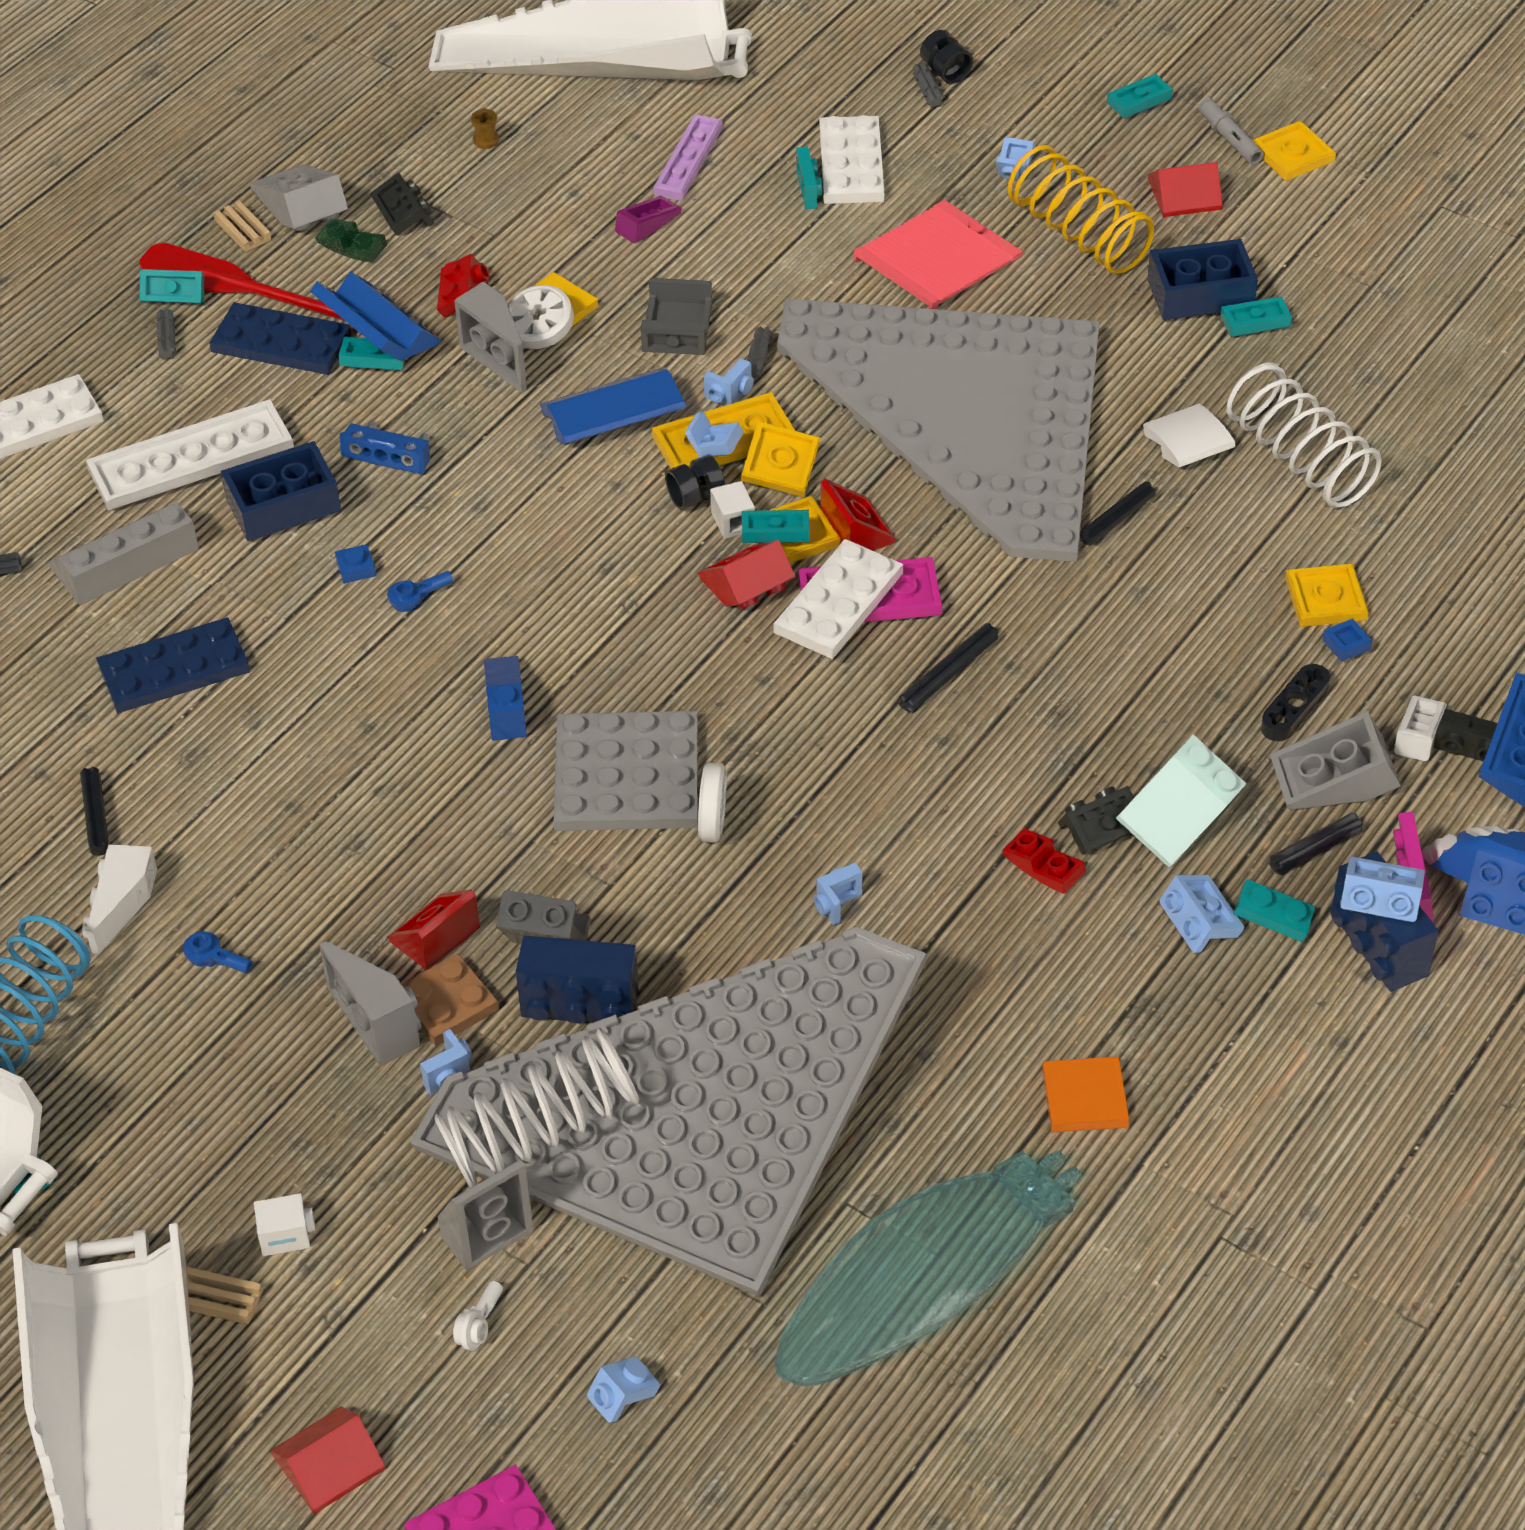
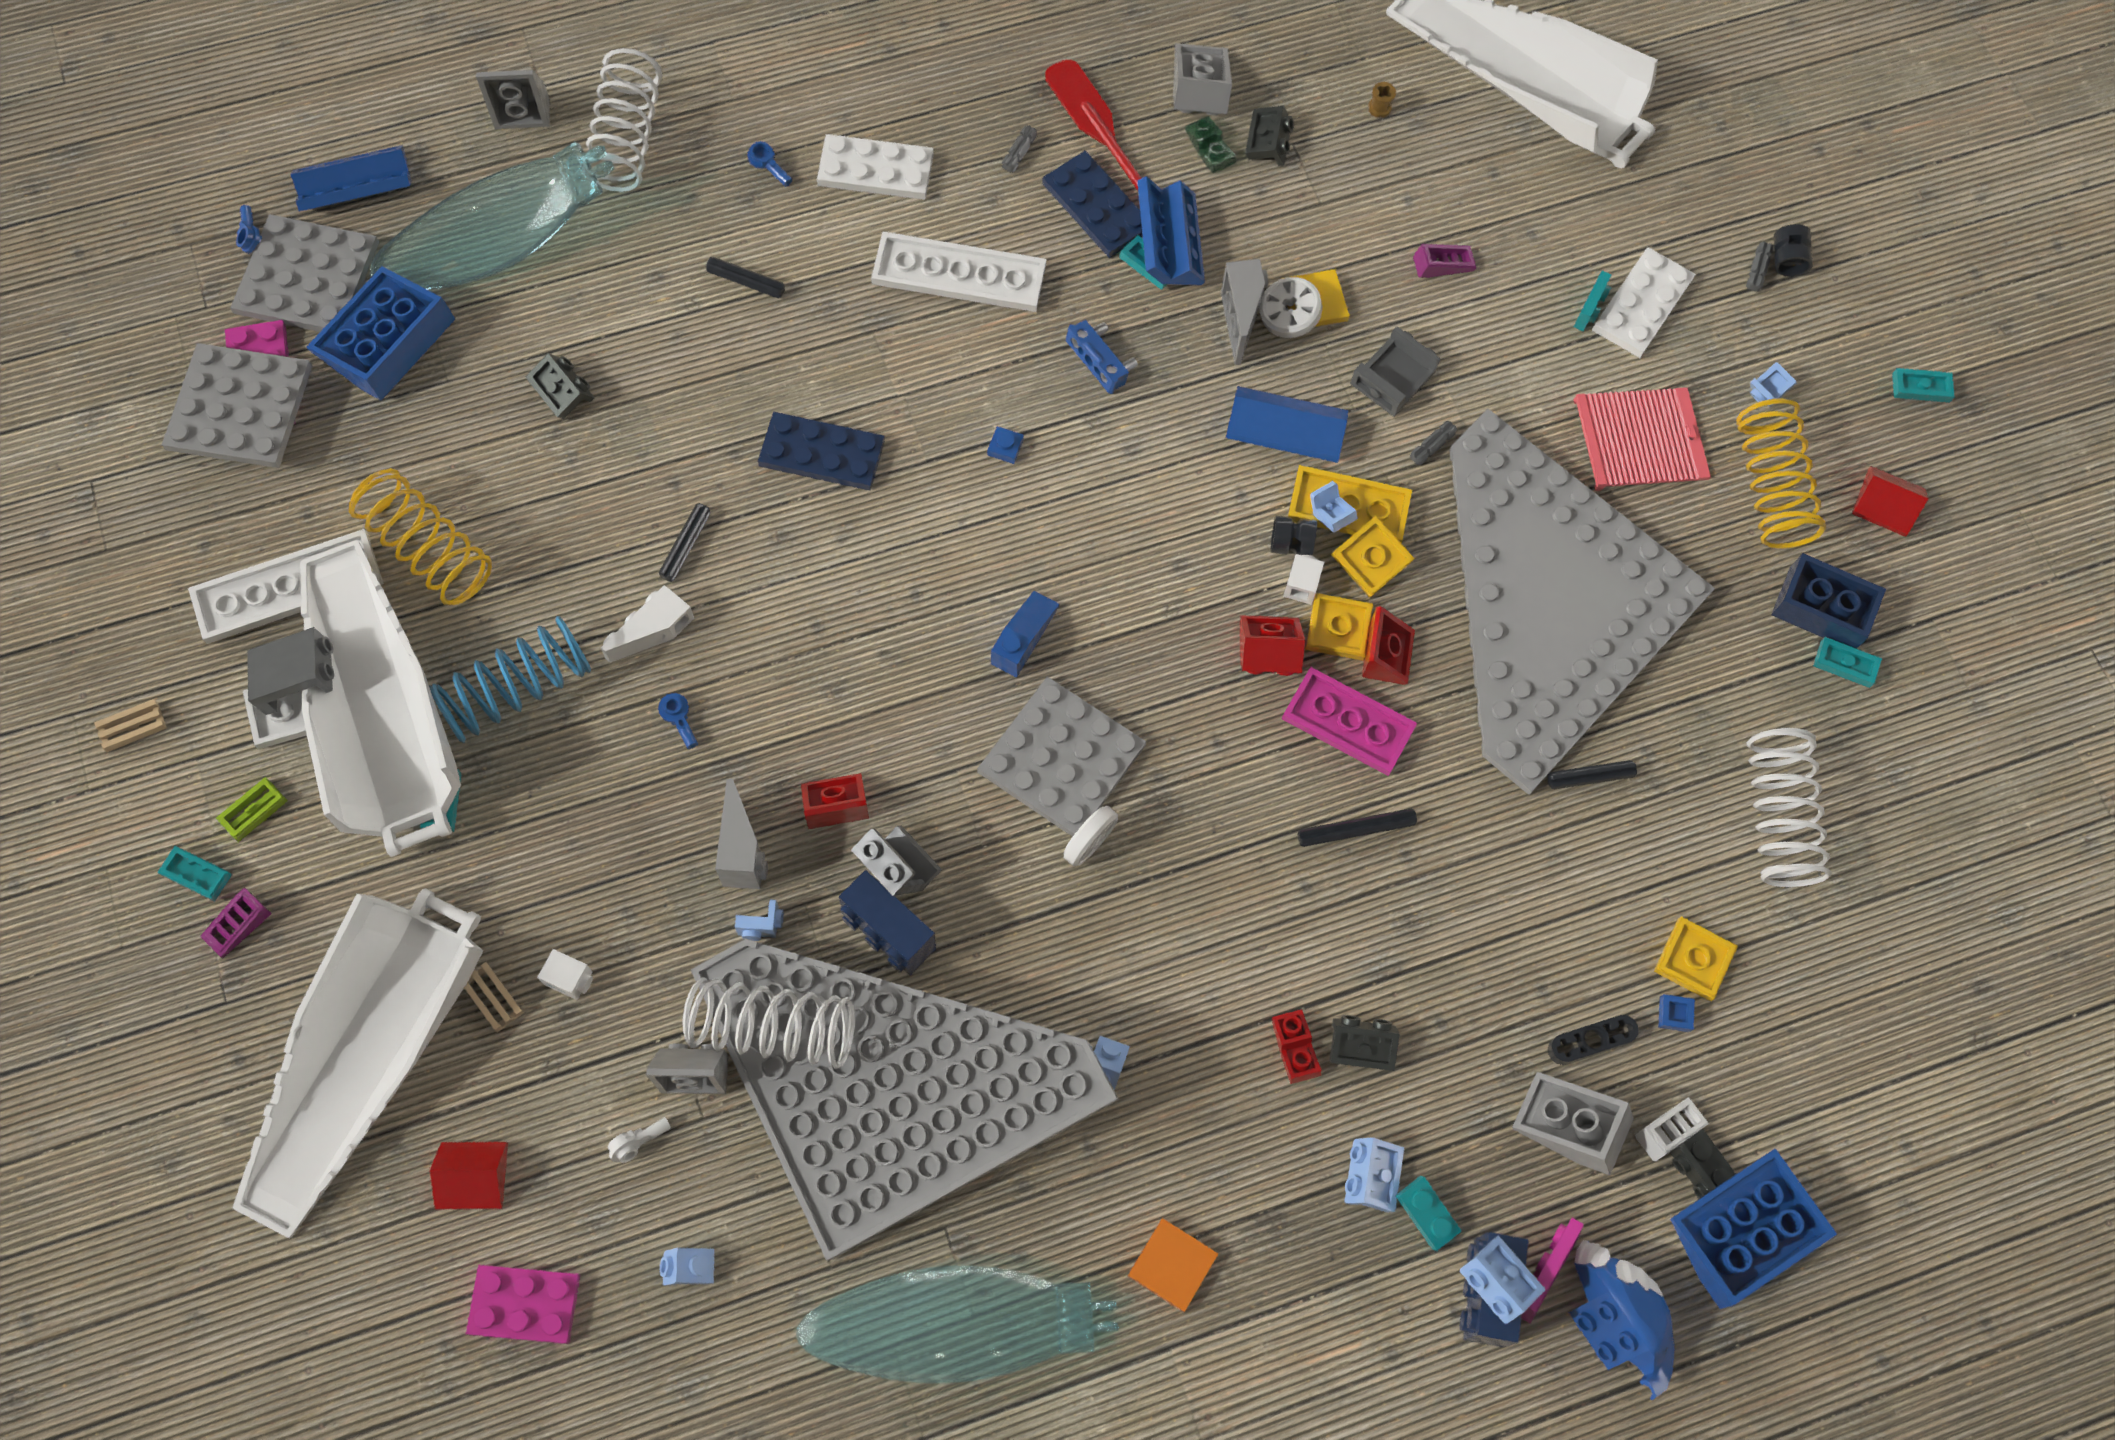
camera: 30 degrees right, 20 degrees up
light grey slope [48,502,199,606] -> none
teal plate [139,269,204,304] -> none
tan tile [213,200,272,252] -> none
dark blue brick [220,441,341,542] -> none
blue plate [387,571,453,612] -> none
medium nougat plate [402,953,499,1046] -> none
red bracket [437,254,490,317] -> none
lavender tile [654,114,723,201] -> none
light blue bracket [704,358,754,406] -> none
teal plate [742,510,809,543] -> none
white plate [774,539,903,659] -> none
light blue bracket [814,863,862,926] -> none
light aqua slope [1116,735,1247,867] -> none
white slope [1143,404,1235,467] -> none
light grey pin [1198,97,1264,165] -> none
yellow tile [1253,120,1336,181] -> none
black axle [1269,813,1363,875] -> none

